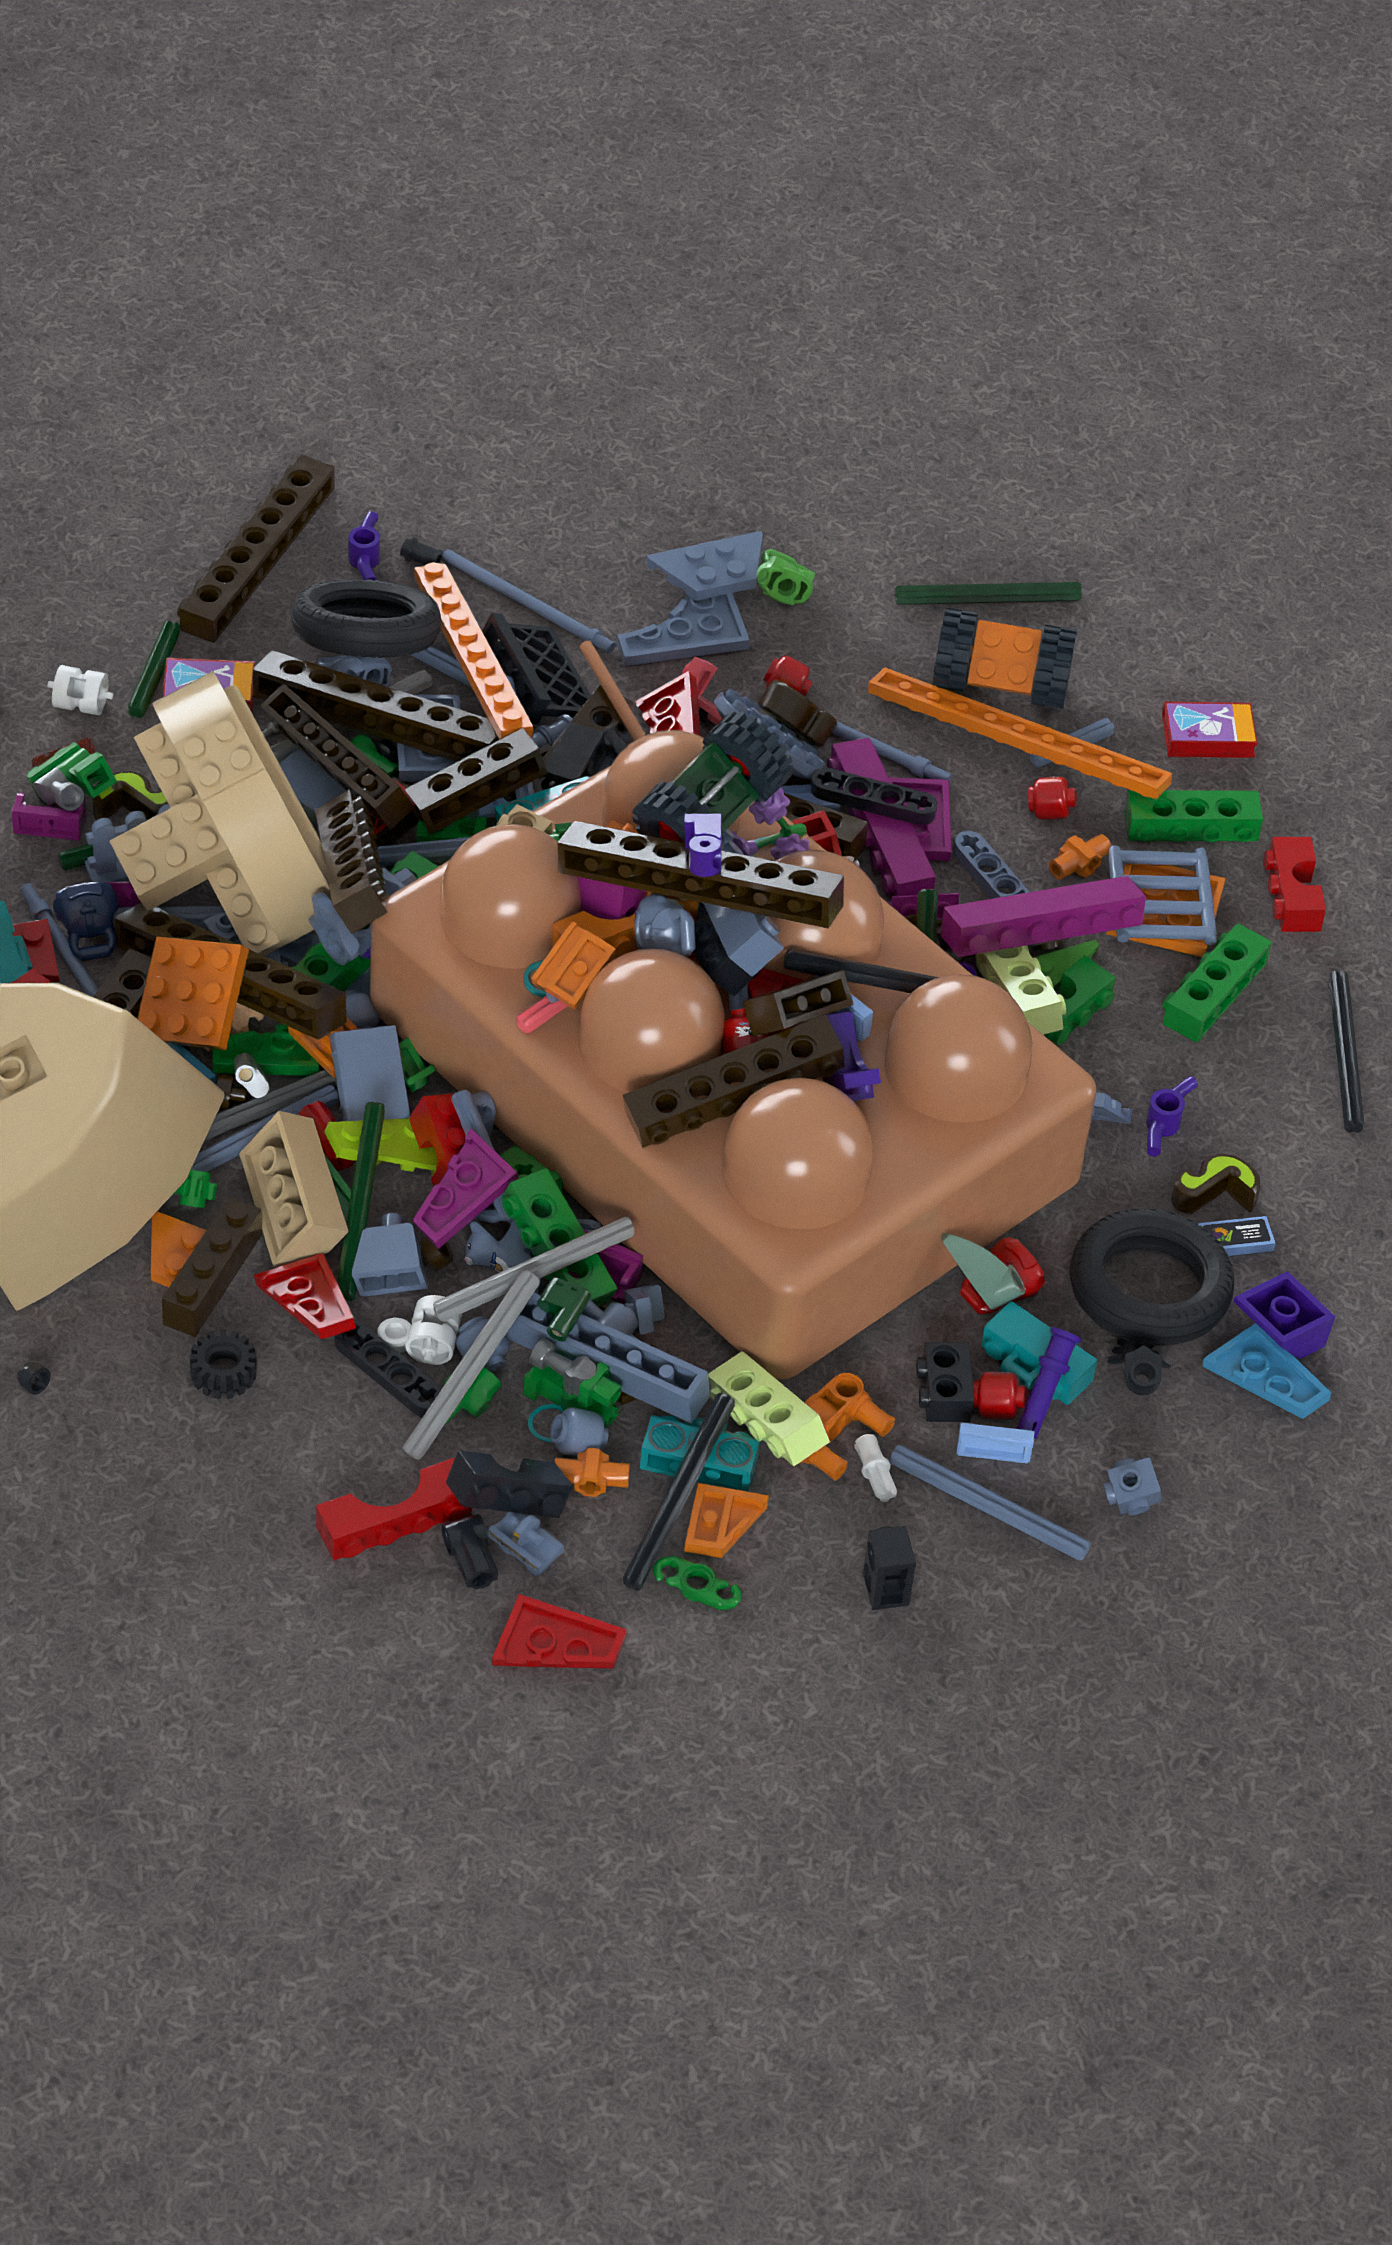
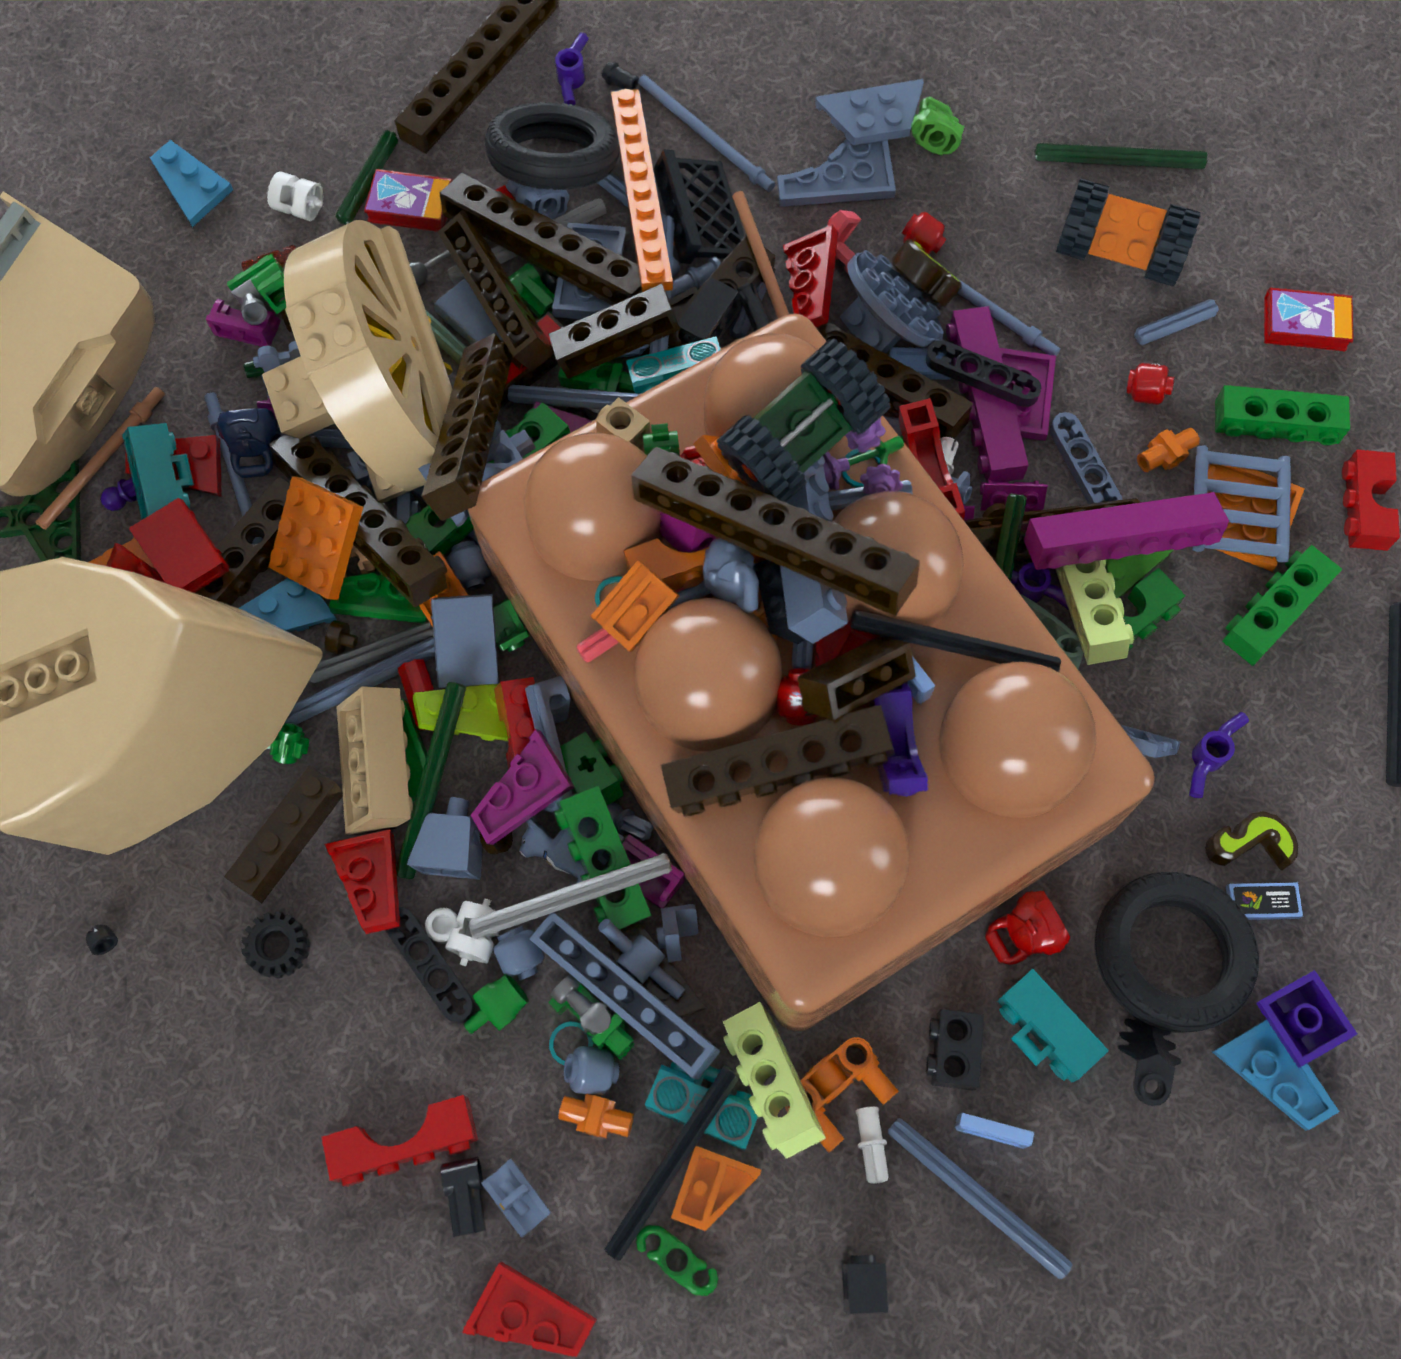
camera: 15 degrees right, 20 degrees up
orange wing [151,1211,207,1287] -> none
piece [234,1053,269,1098] -> none
light grey axle [403,1270,540,1460] -> none
black arch [445,1450,573,1518] -> none
dark green piece [537,1278,591,1342] -> none
dark purple leg [685,814,721,877] -> none
orange plate [868,667,1172,799] -> none
sand green piece [941,1233,1025,1310] -> none
red head [973,1371,1027,1420] -> none
dark purple pin [1016,1326,1082,1439] -> none
sand blue brick [1103,1457,1163,1515] -> none

